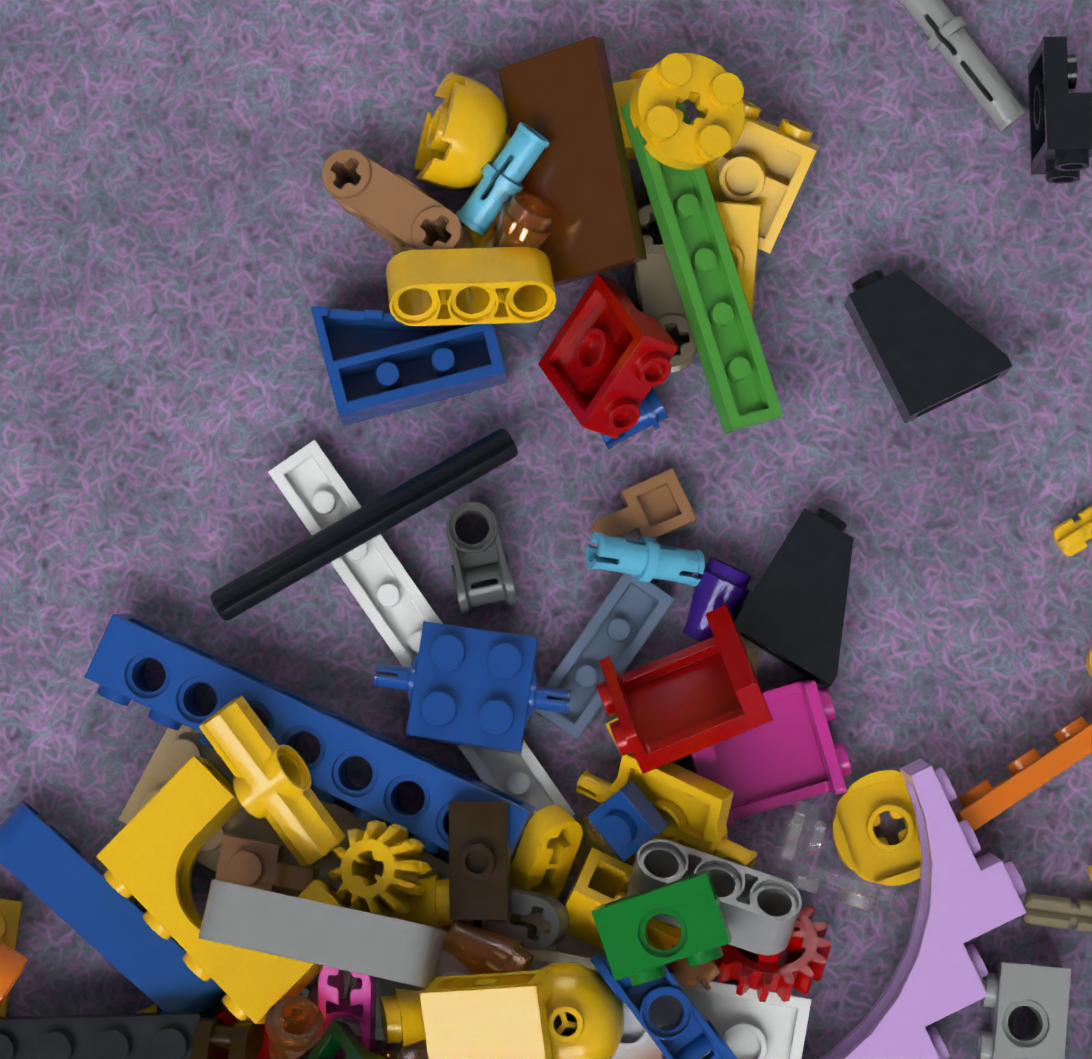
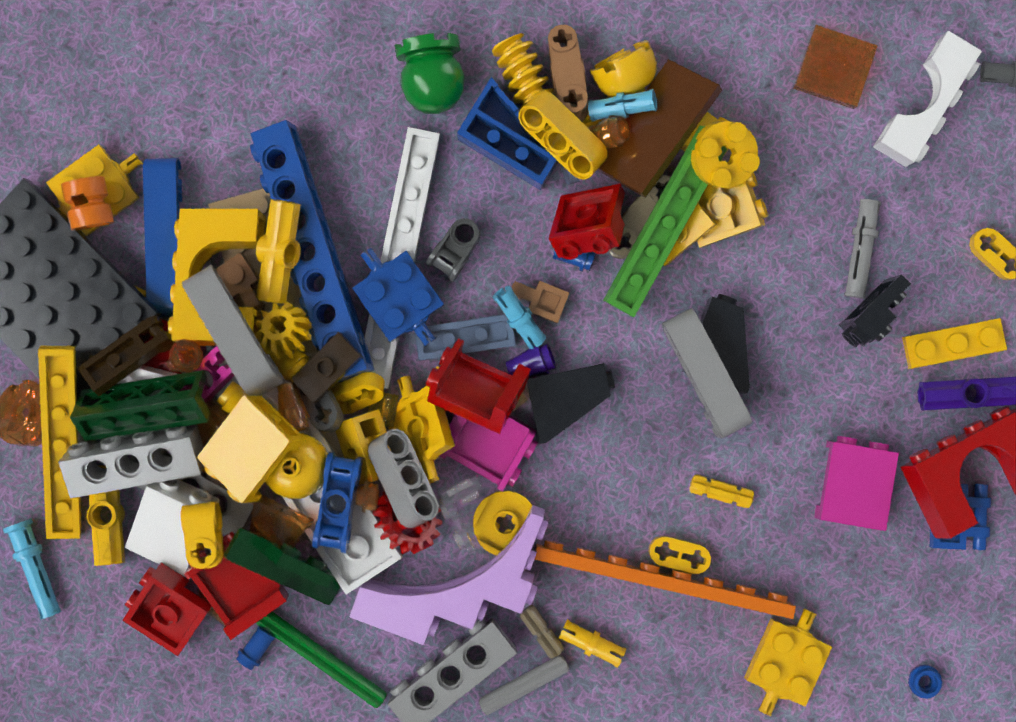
camera: 45 degrees right, 5 degrees up
black axle [210,428,518,620] -> none
blue plate [587,780,669,862] -> none
green brick [591,869,732,986] -> none
none -> green tile [394,33,465,114]
none -> yellow piece [492,33,554,108]
none -> light grey beam [661,308,752,439]

